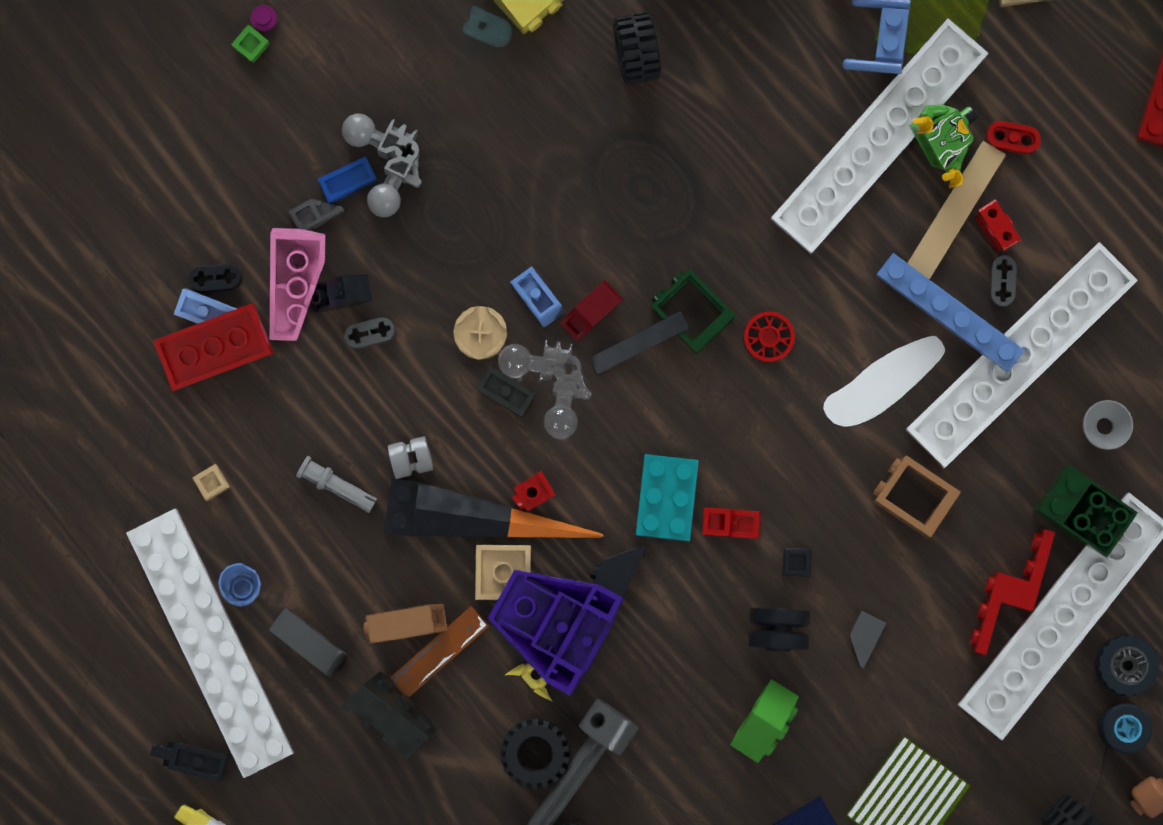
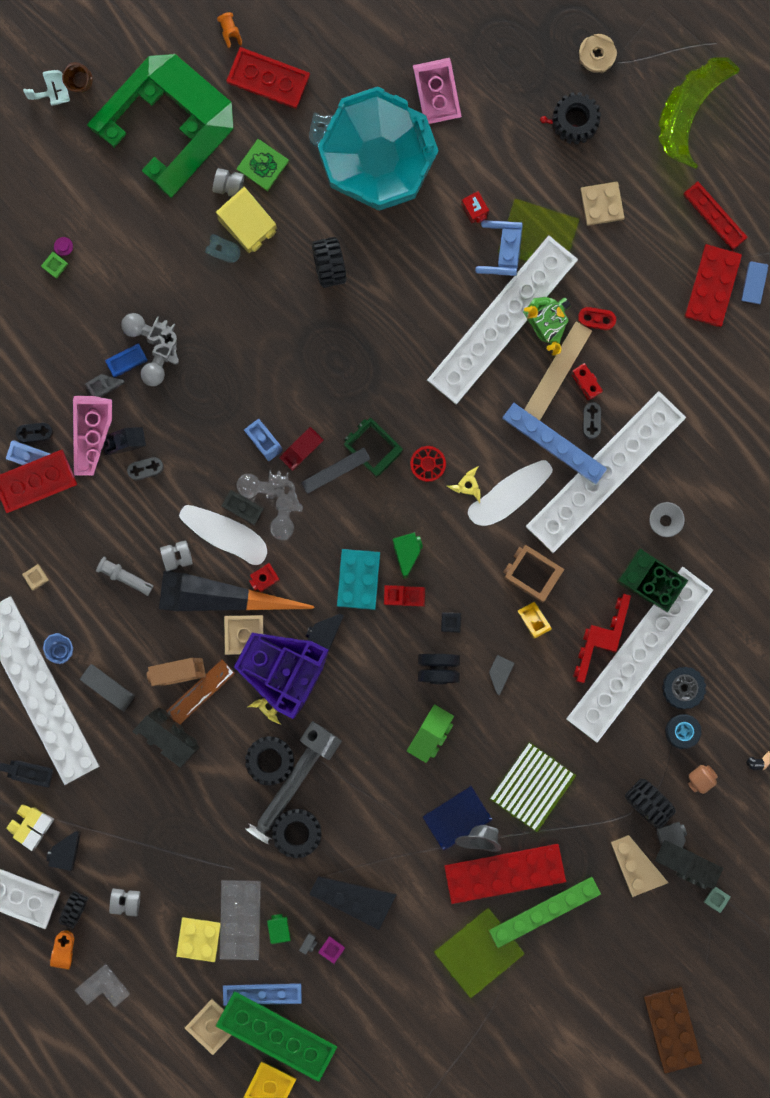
camera: 10 degrees left, 0 degrees up
tan tile [454,306,507,360] -> none
none -> white sticker [179,505,267,565]
none -> green slope [392,532,423,579]
none -> light yellow piece [447,466,480,503]
none -> yellow slope [518,602,552,638]

